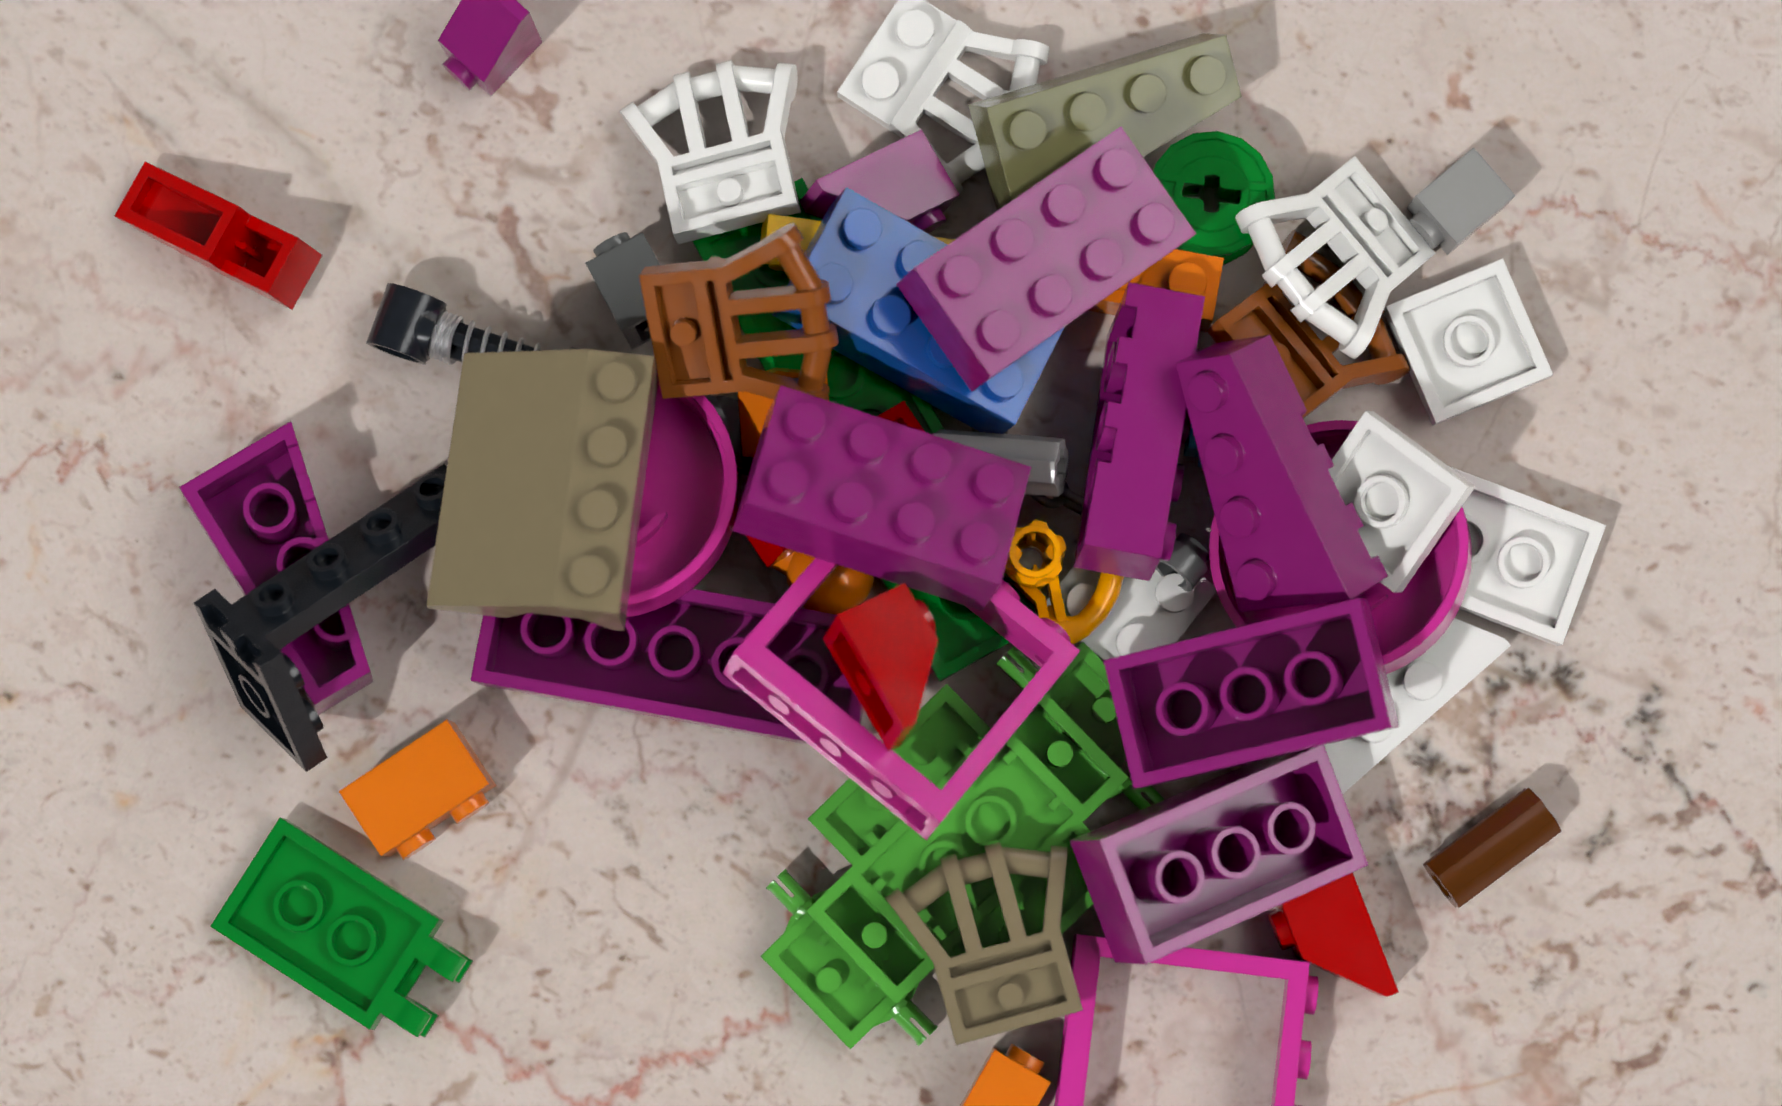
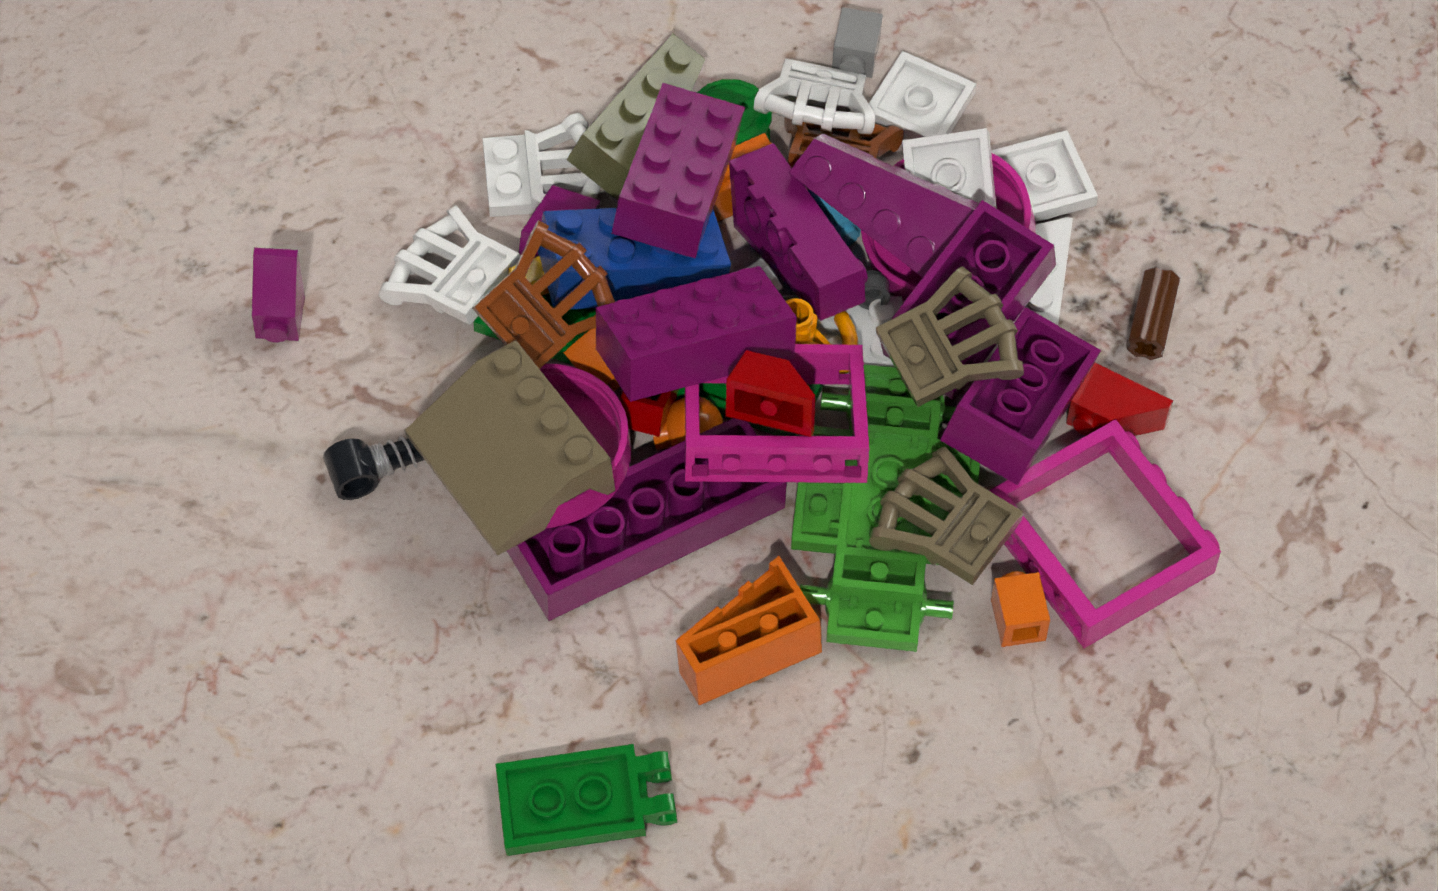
camera: 45 degrees left, 25 degrees down
red slope [114,162,323,310] -> none
magenta wedge [179,421,373,715] -> none
black bracket [194,464,447,772] -> none
orange brick [339,720,496,860] -> none
dark grey brick [586,232,660,350] -> none
none -> orange wedge [676,556,822,705]
none -> dark tan plate [875,267,1024,408]

